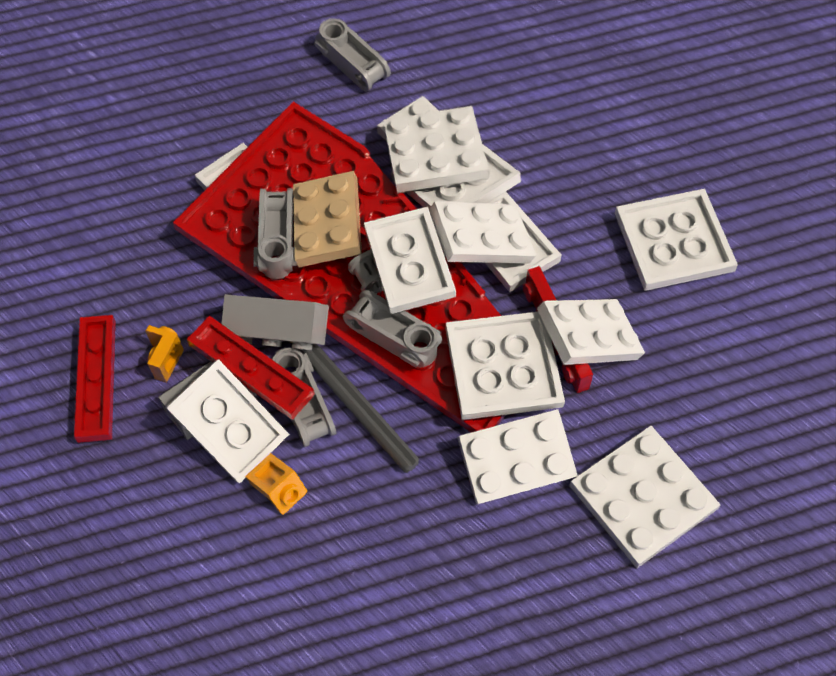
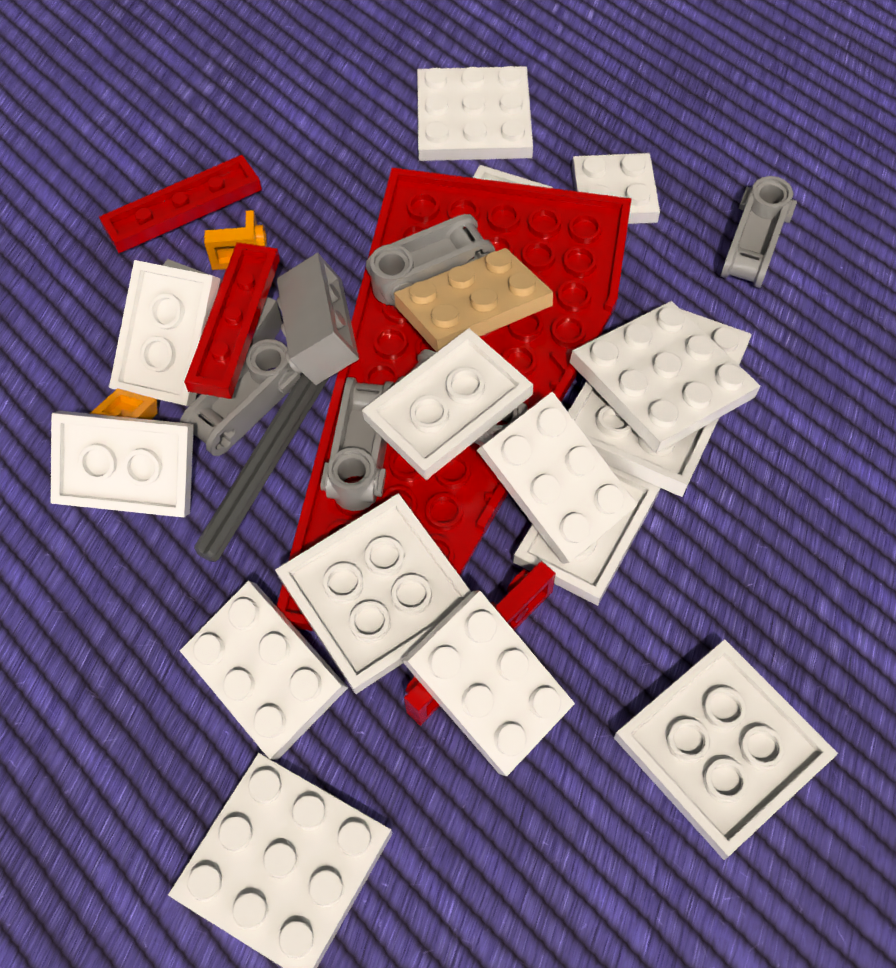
camera: 65 degrees right, 0 degrees up
none -> white plate [51,411,194,517]
none -> white plate [417,66,533,161]
none -> white plate [572,153,660,224]

